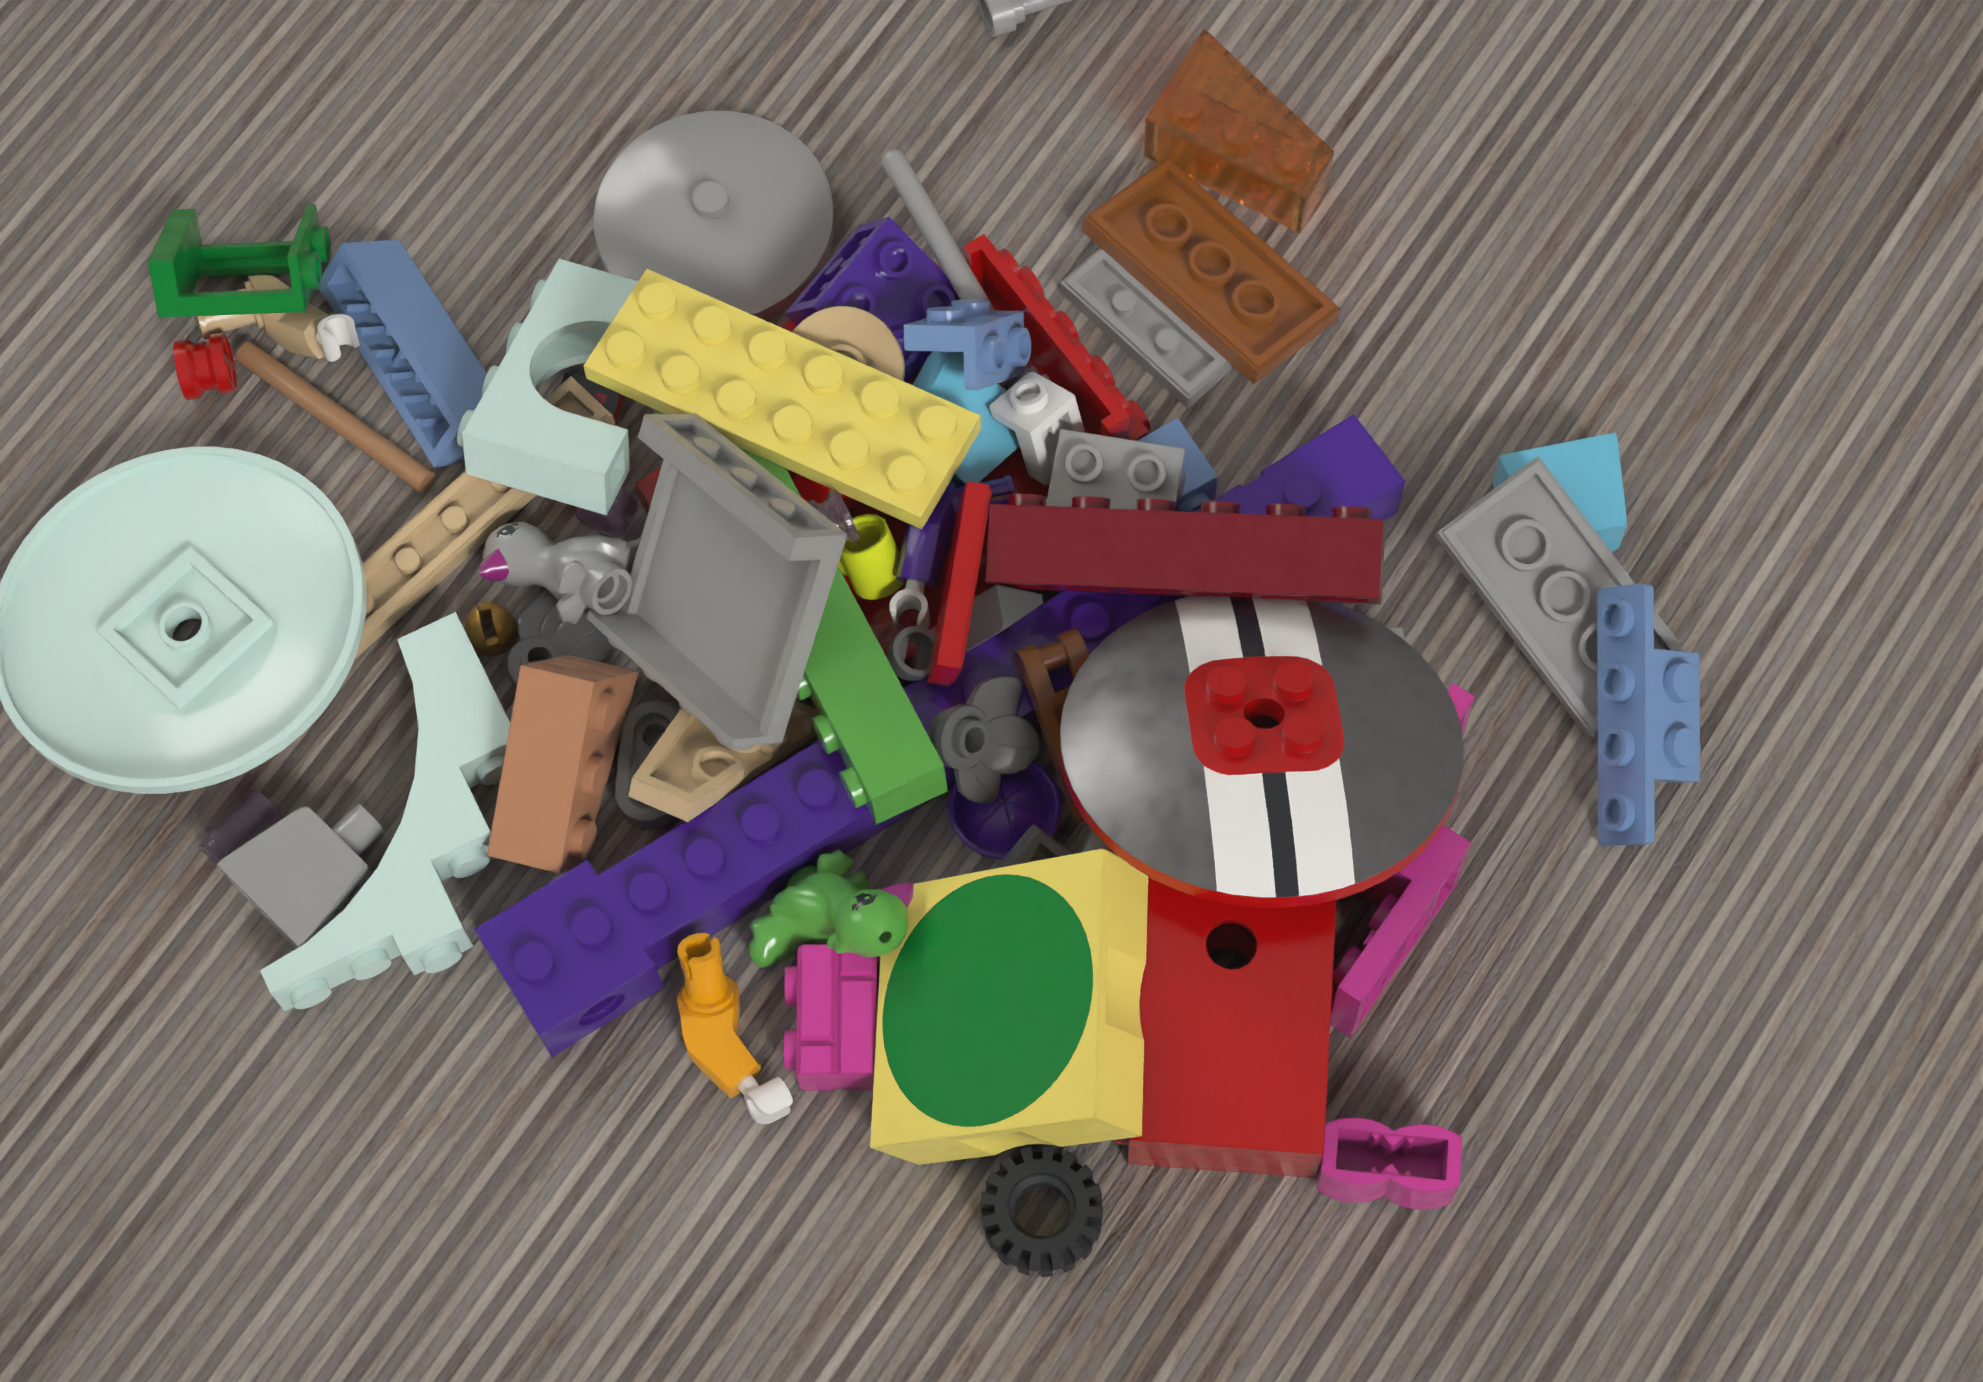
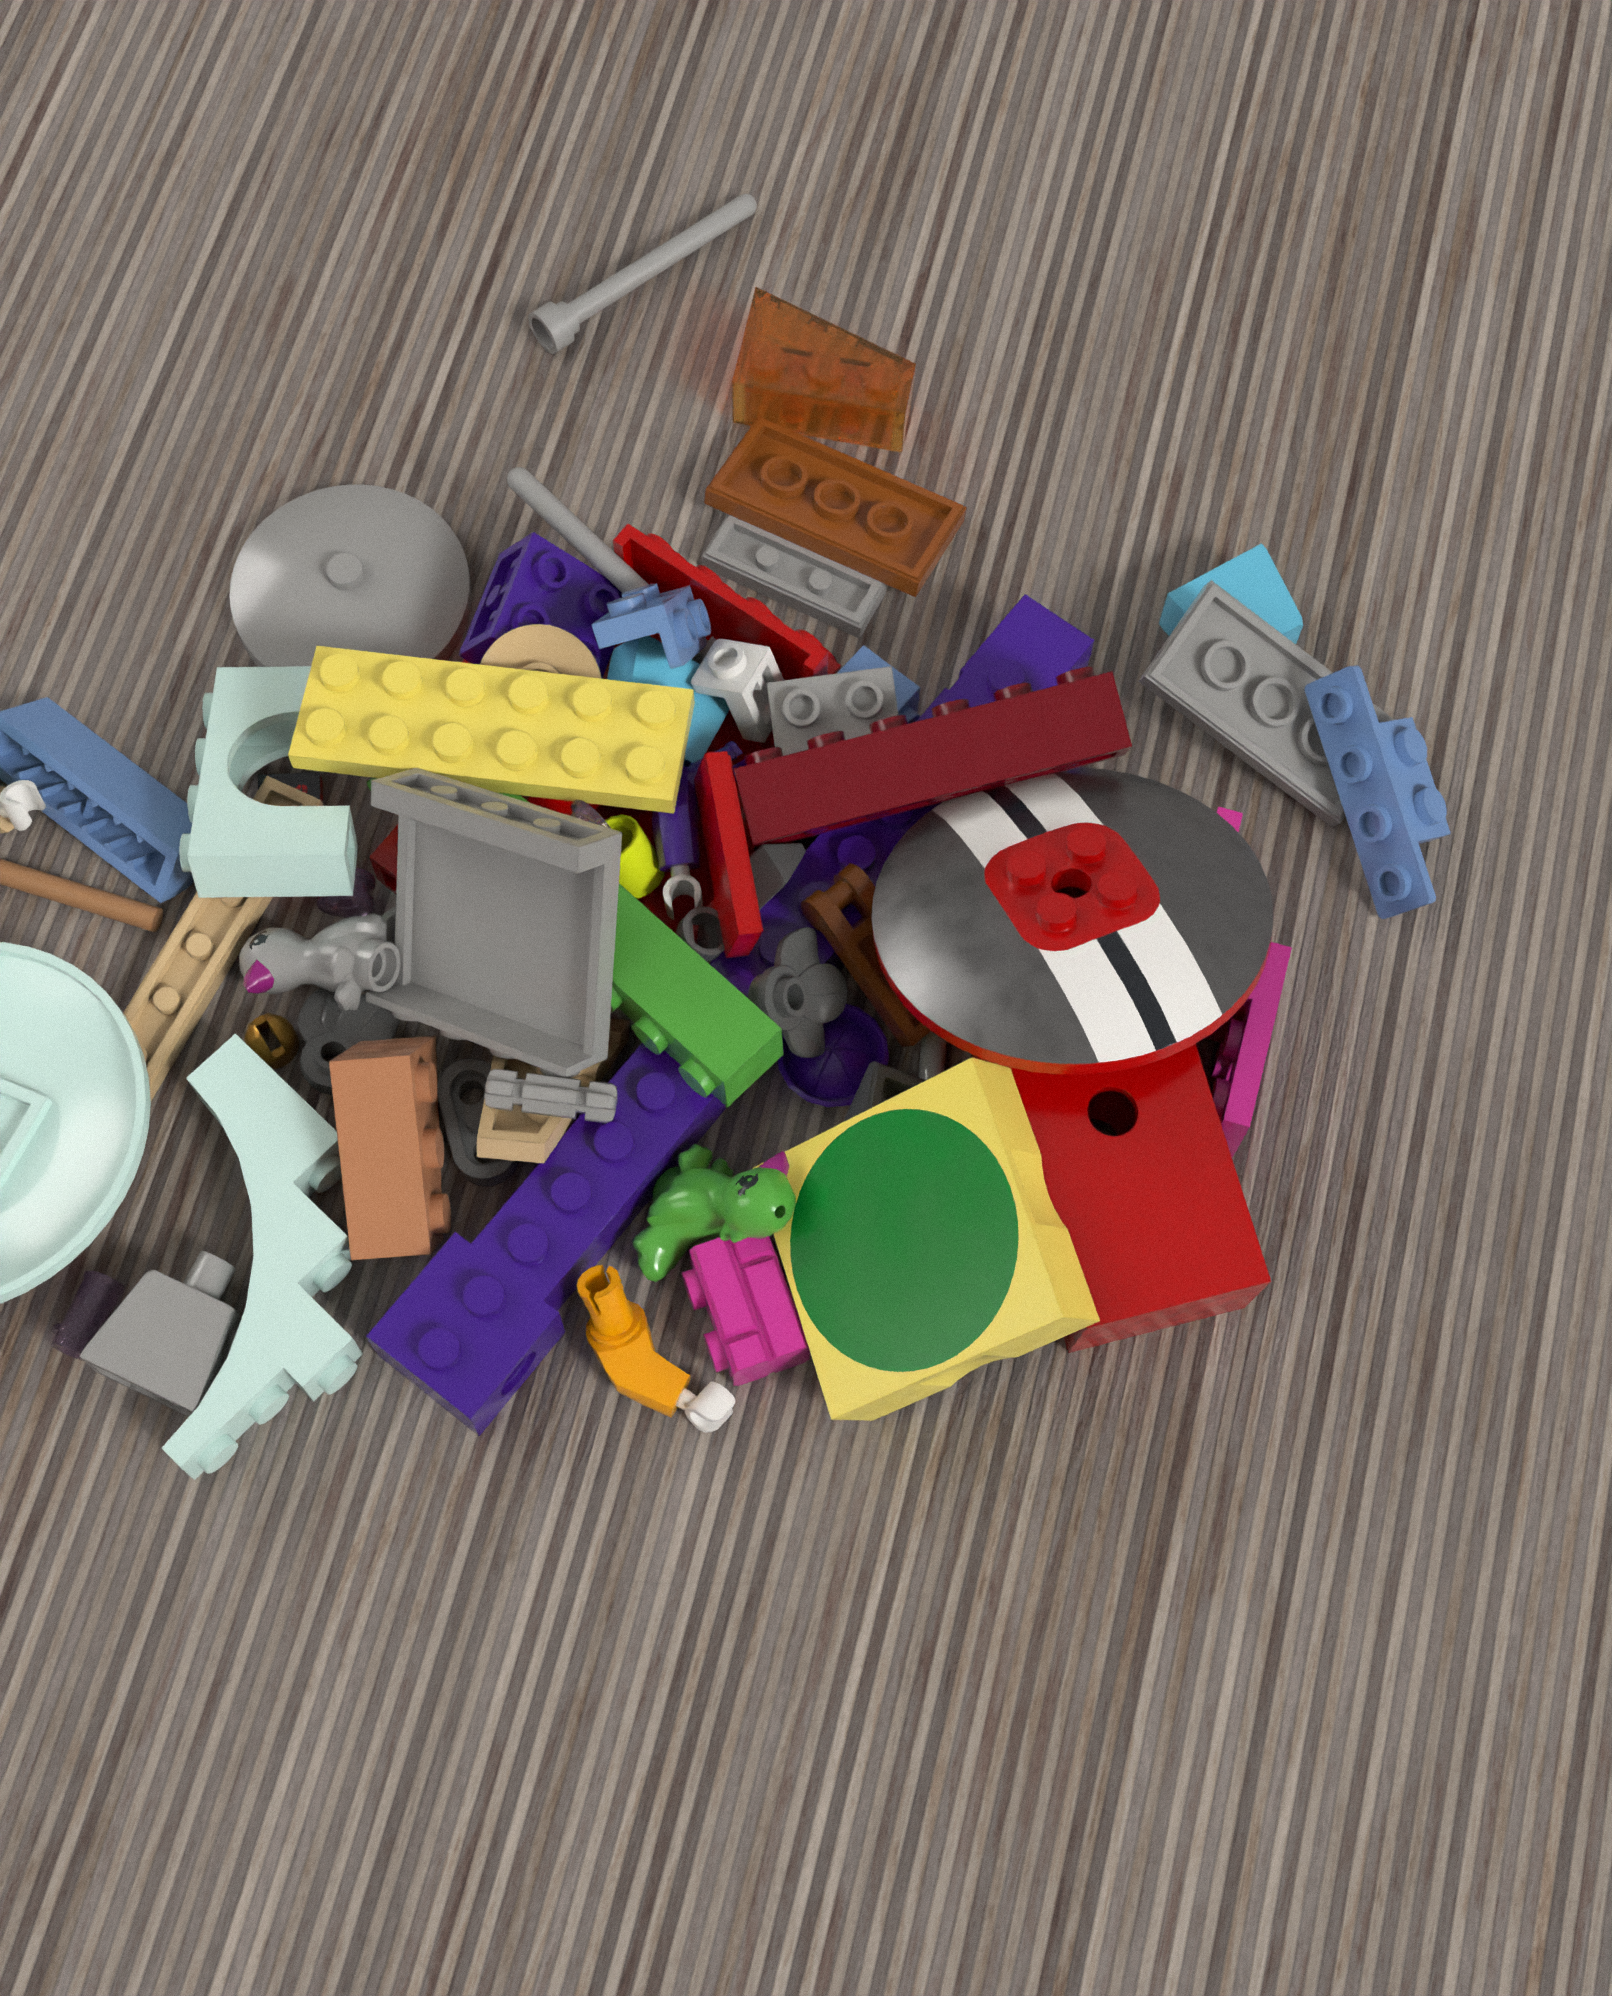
camera: 25 degrees left, 0 degrees up
black tyre [981,1145,1103,1277] -> none
dark pink brick [1316,1118,1462,1210] -> none
none -> light grey axle [484,1069,618,1123]

